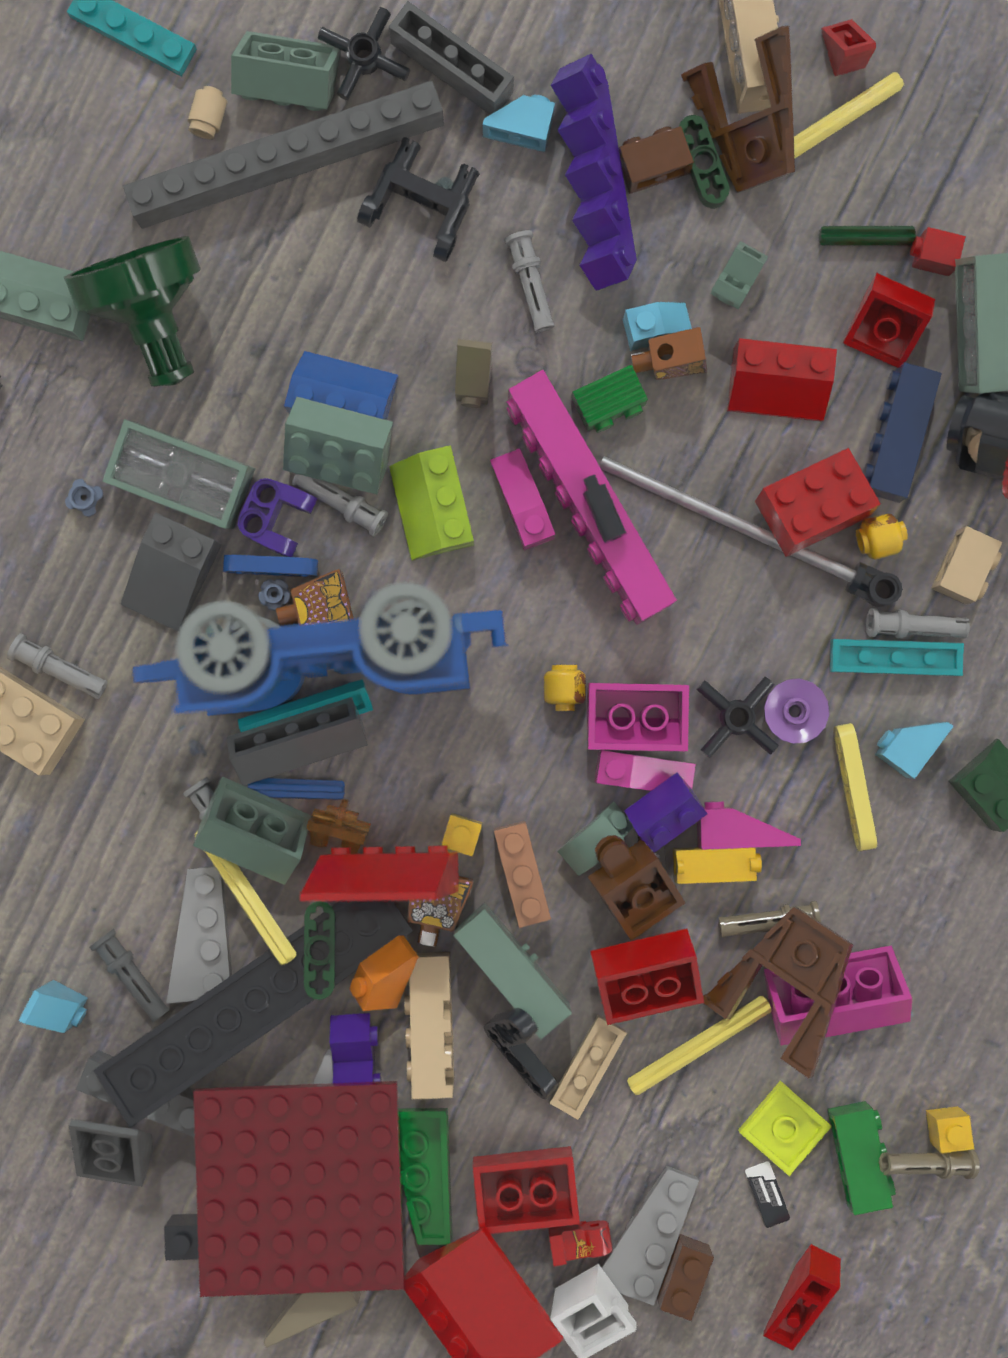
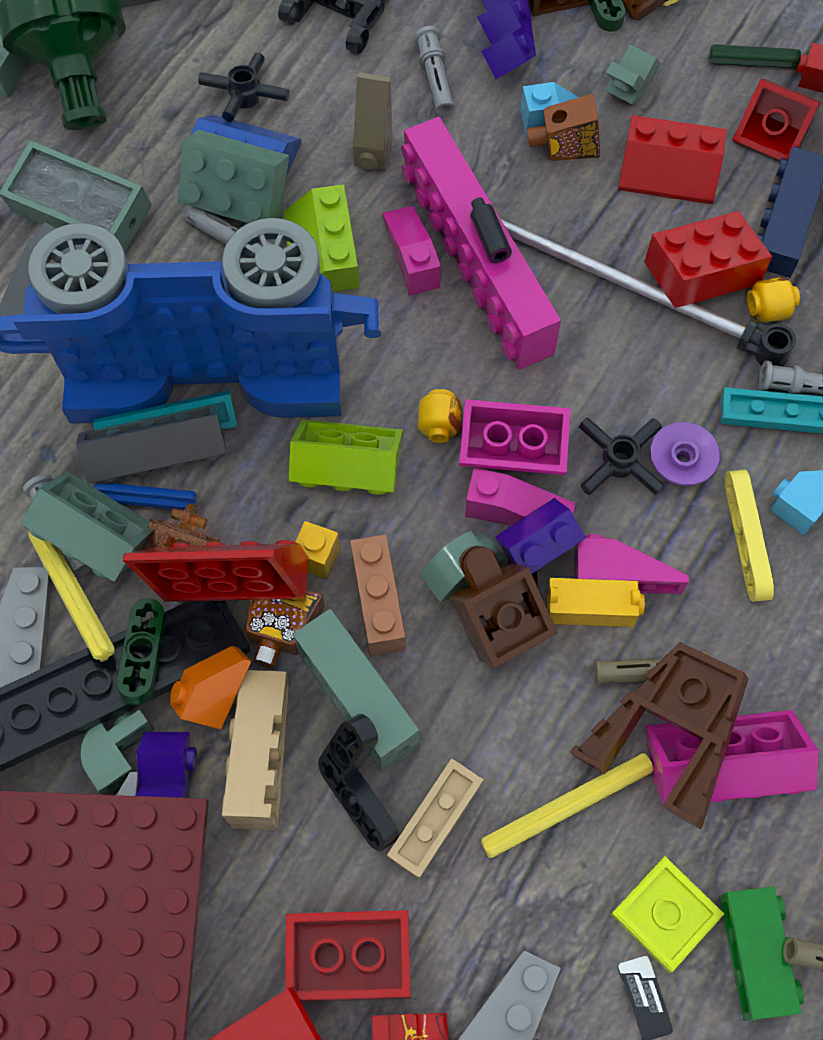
camera: 10 degrees right, 20 degrees down
dark purple piece [238,478,317,557] -> none
green wing [398,1108,453,1245] -> none
green brick [571,365,648,433] -> none
red brick [590,928,704,1025] -> none
none -> sand green brick [80,709,154,795]
none -> black bar [198,53,290,122]
none -> lime slope [289,419,403,495]

